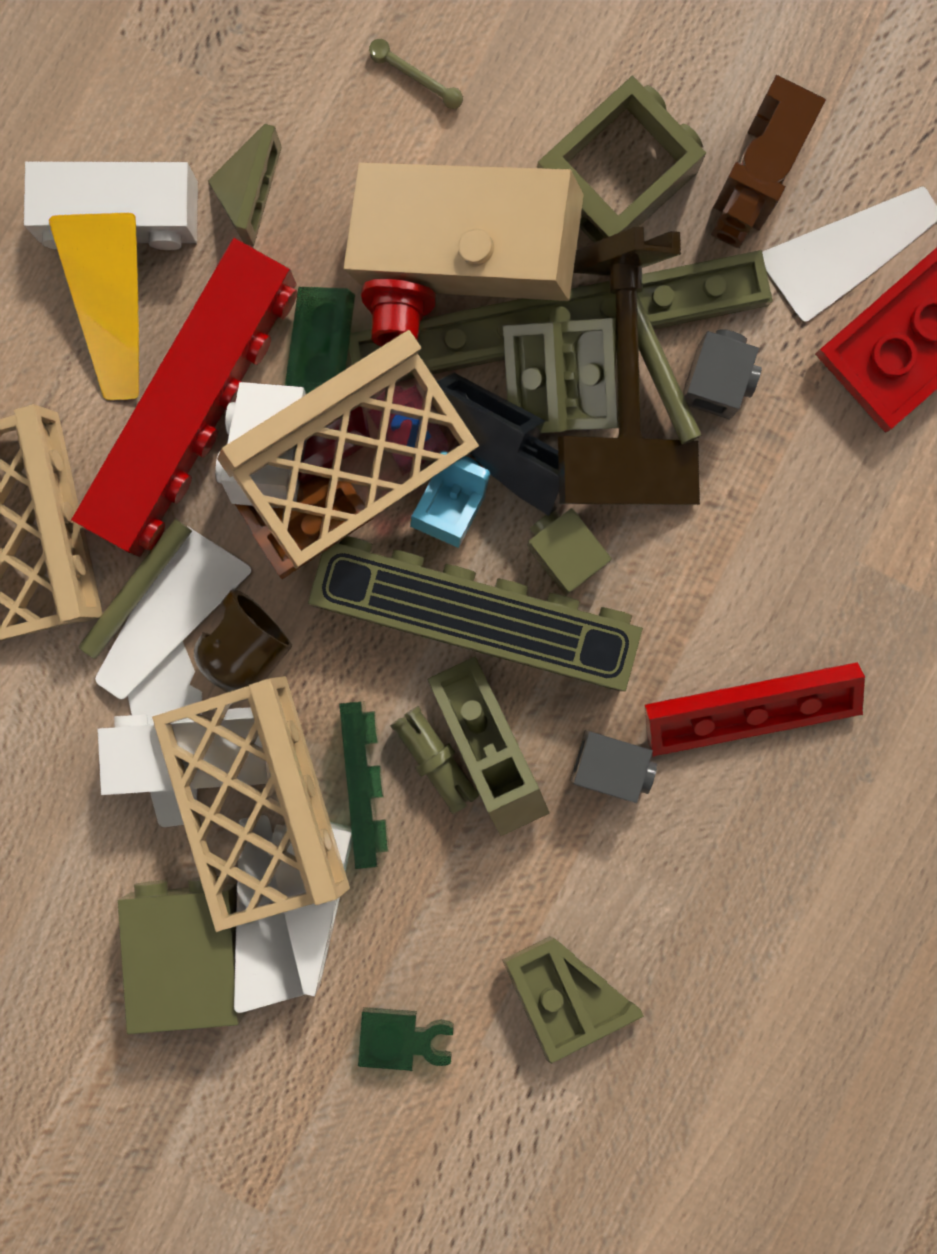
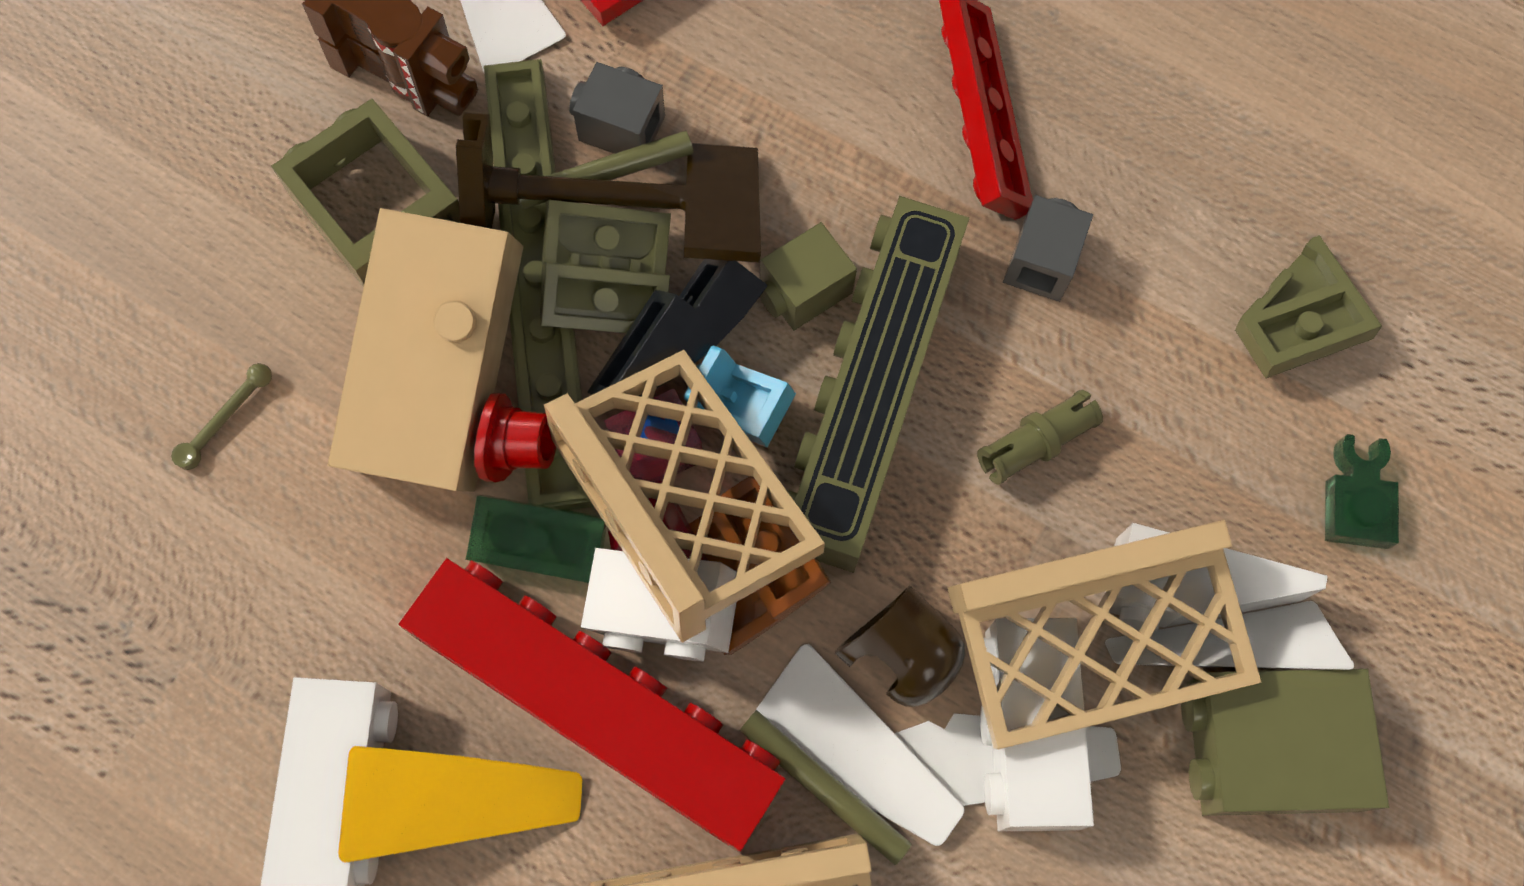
camera: 90 degrees left, 15 degrees down
olive slope [208,124,282,246] -> none
clear green plate [339,701,389,869] -> none
olive slope [427,656,550,836] -> none

